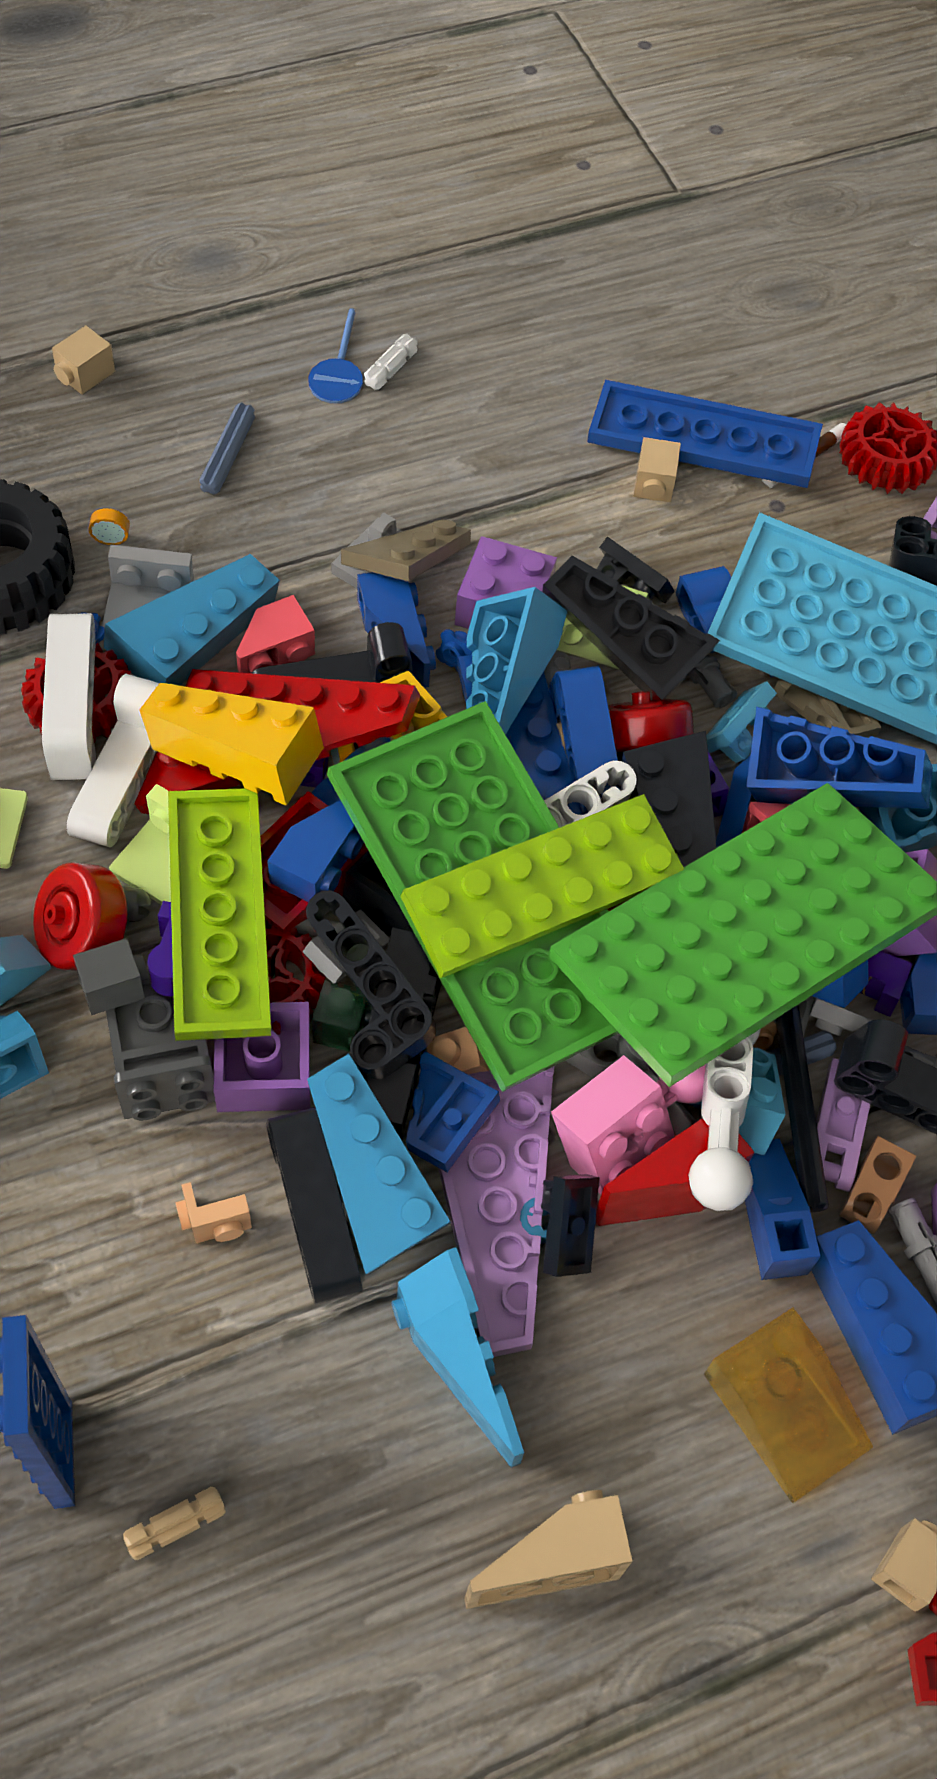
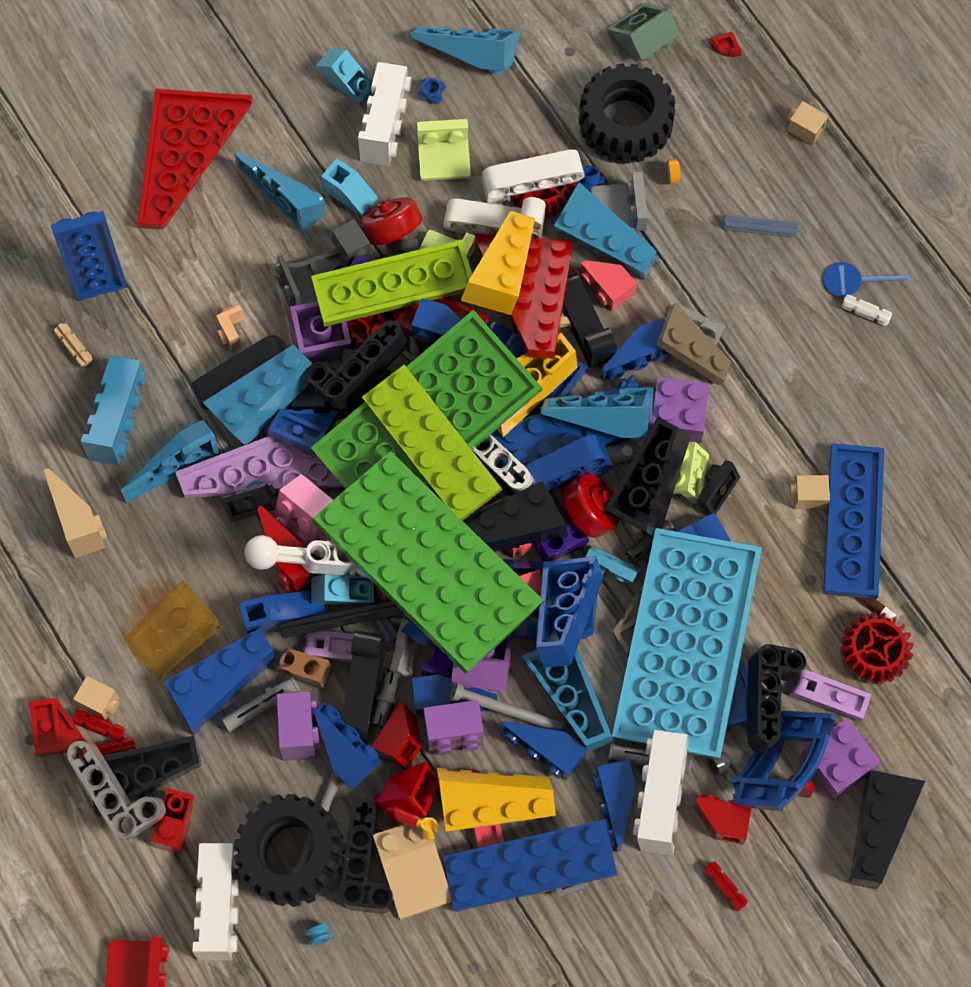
camera: 85 degrees right, 10 degrees up
none -> dark azure wedge [81,355,147,466]

